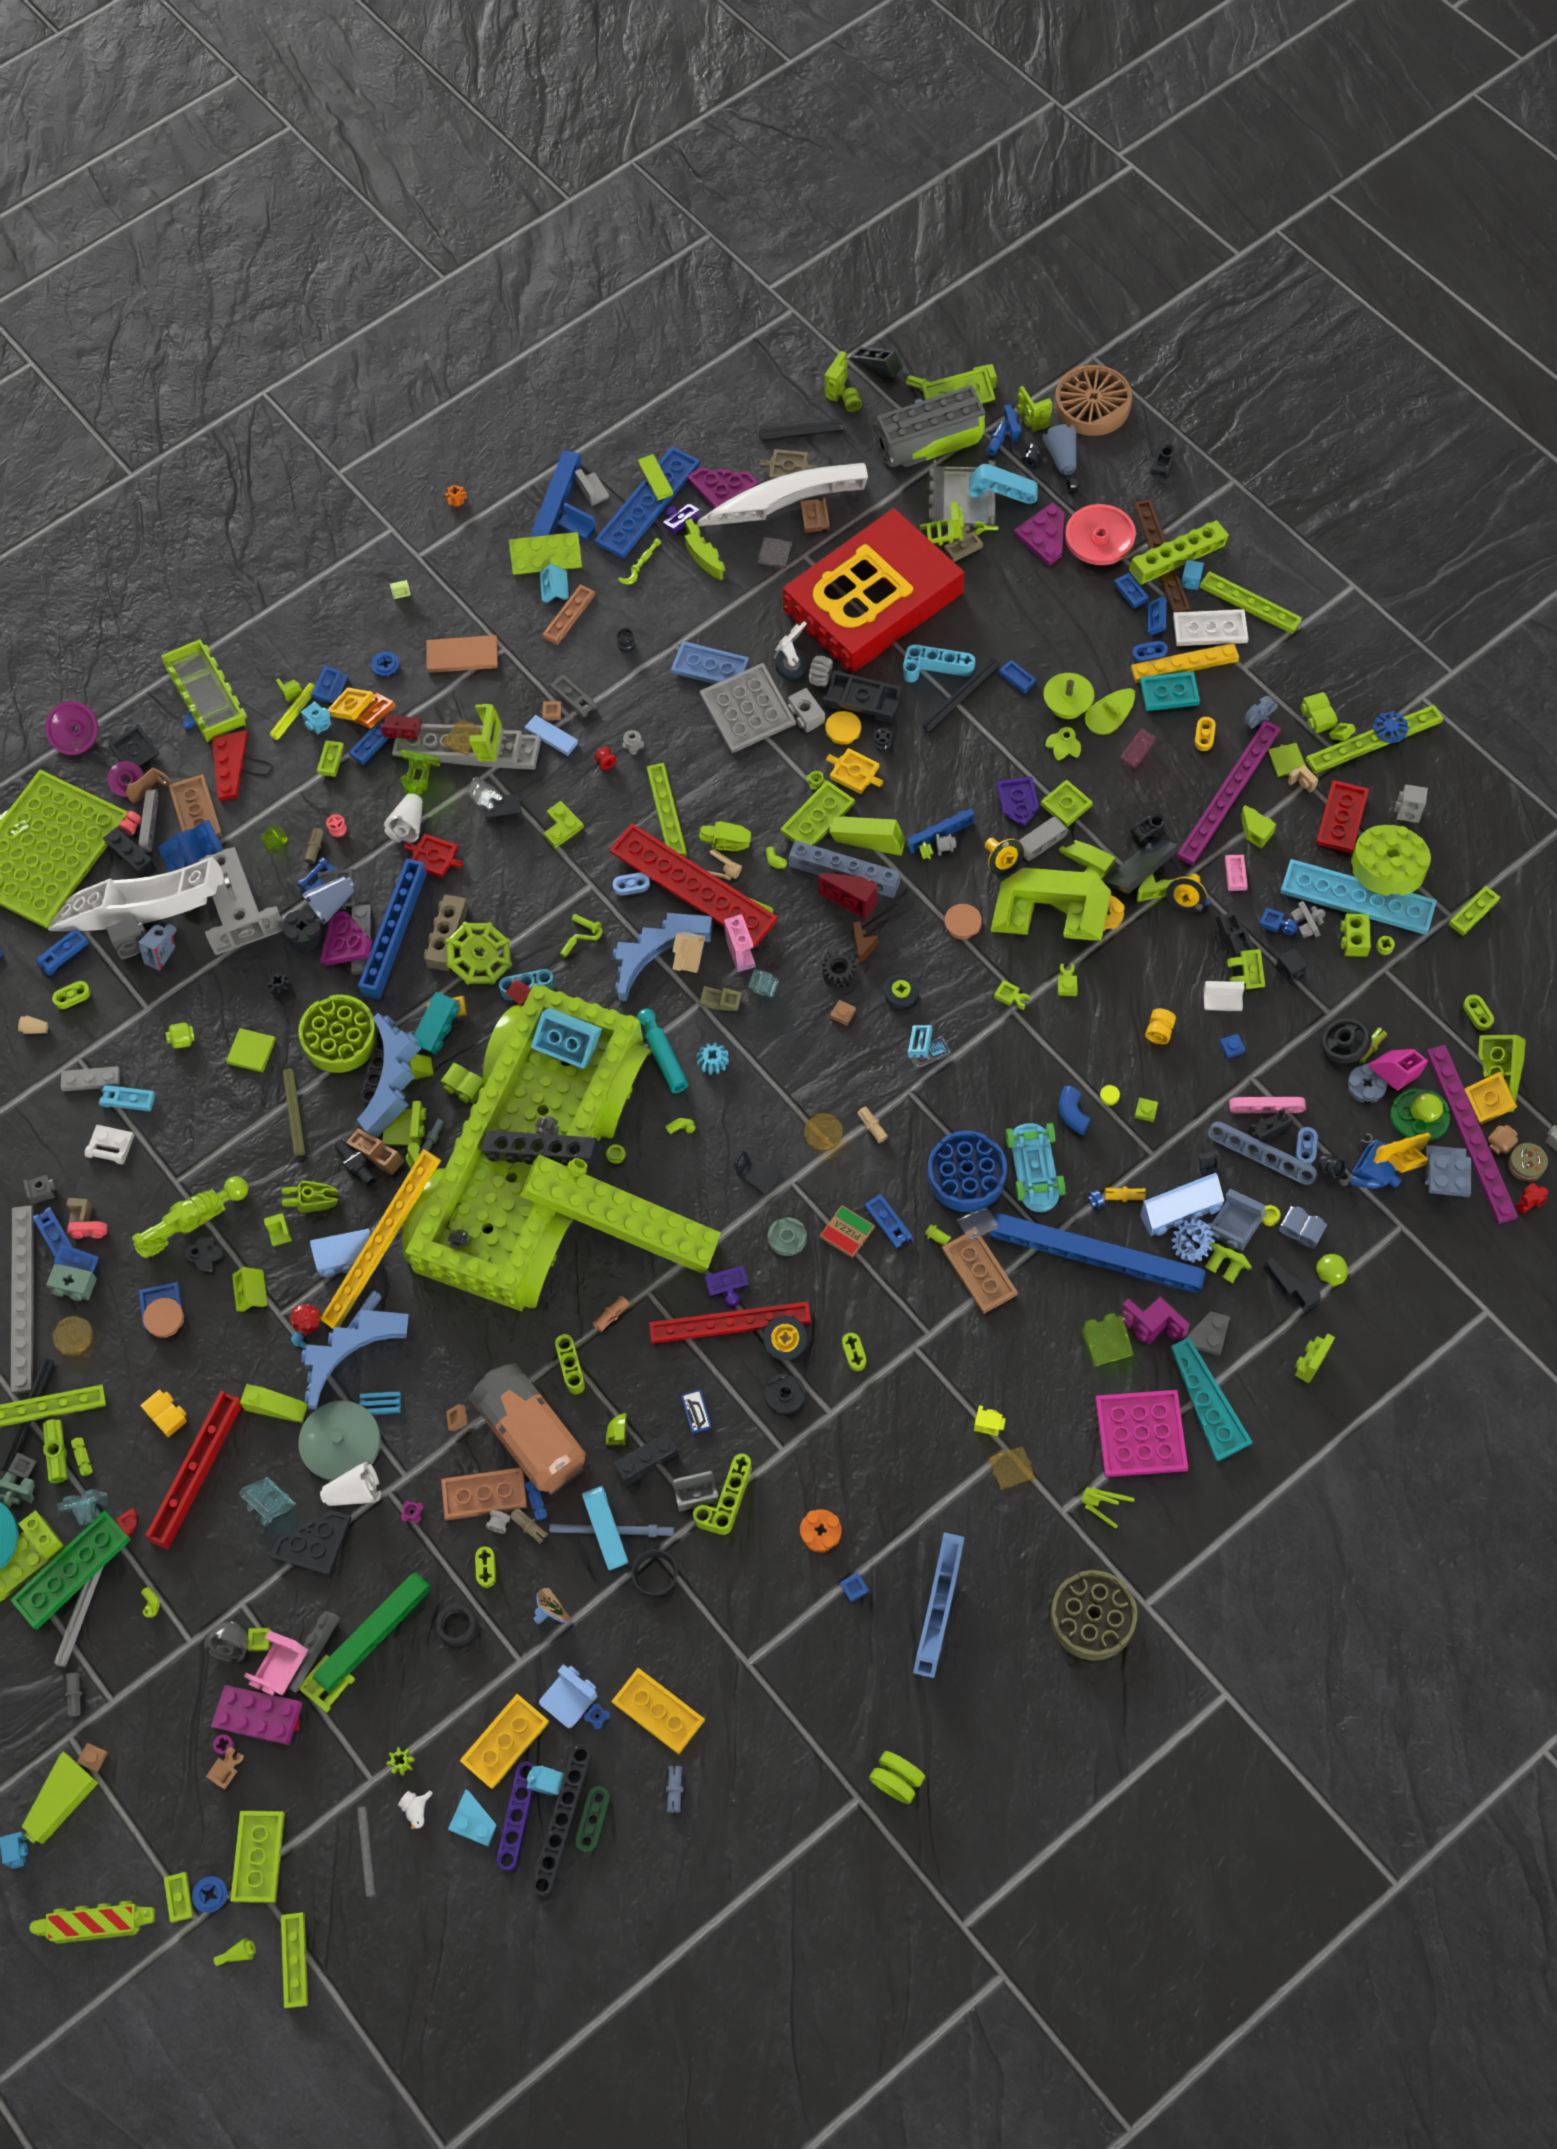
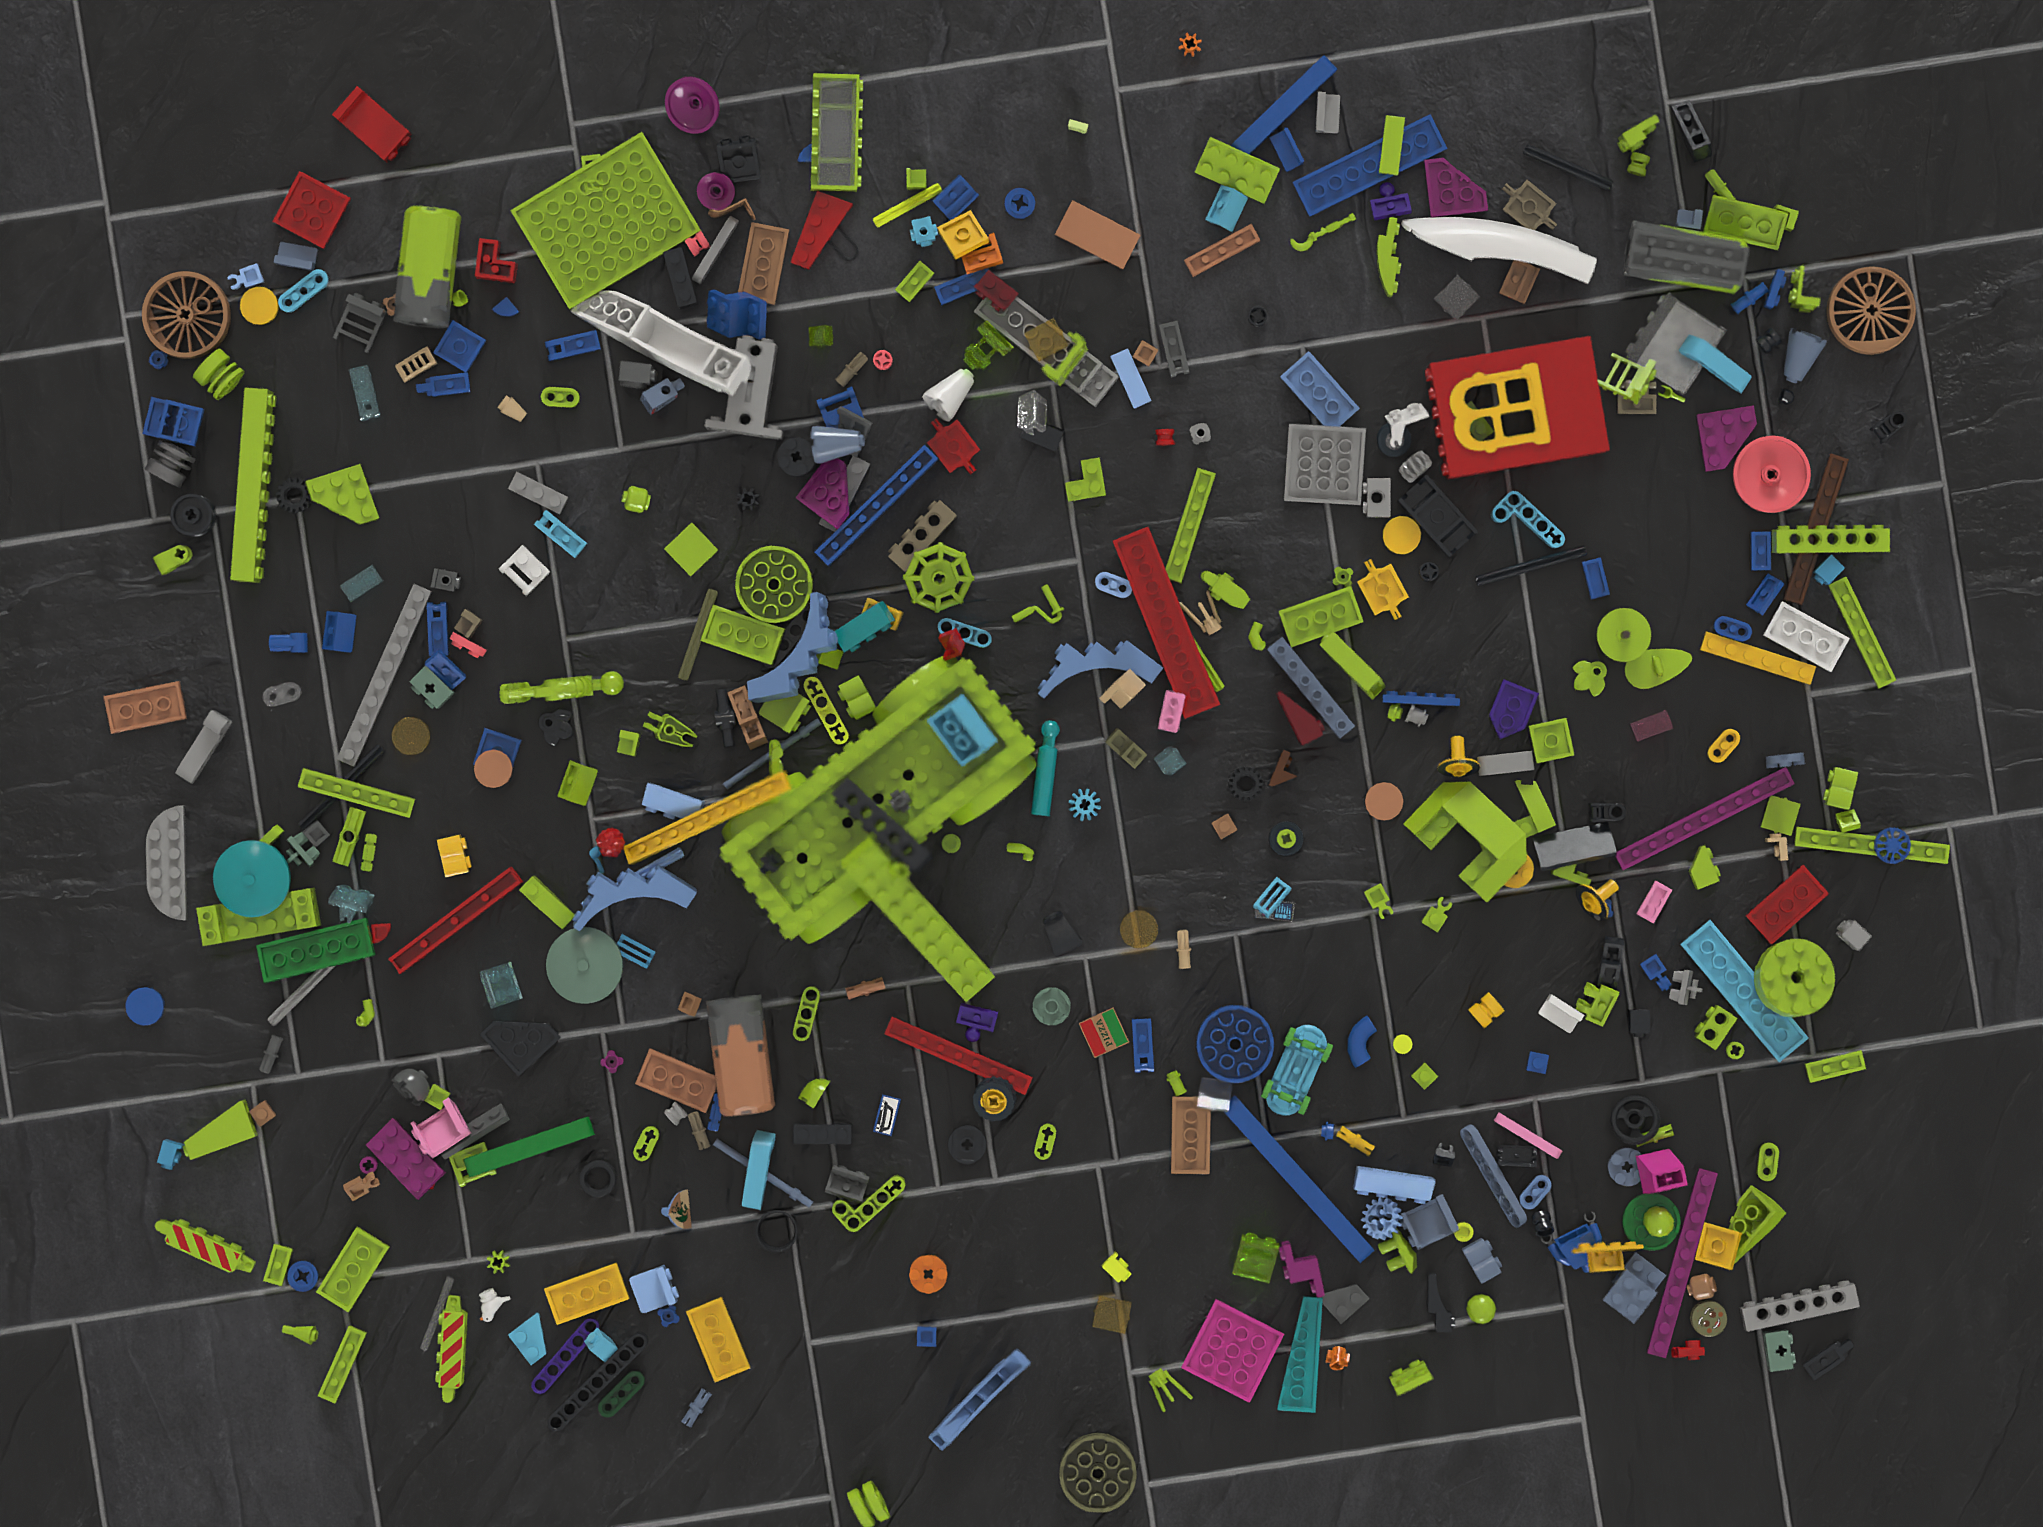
camera: 30 degrees right, 25 degrees up
white cone [320,1462,381,1506] -> none
teal plate [1140,671,1200,711] -> none
none -> lime hinge [435,1295,468,1403]
none -> lime plate [701,605,786,666]
none -> neon yellow beam [804,677,849,744]
none -> orange gear [1326,1346,1350,1370]

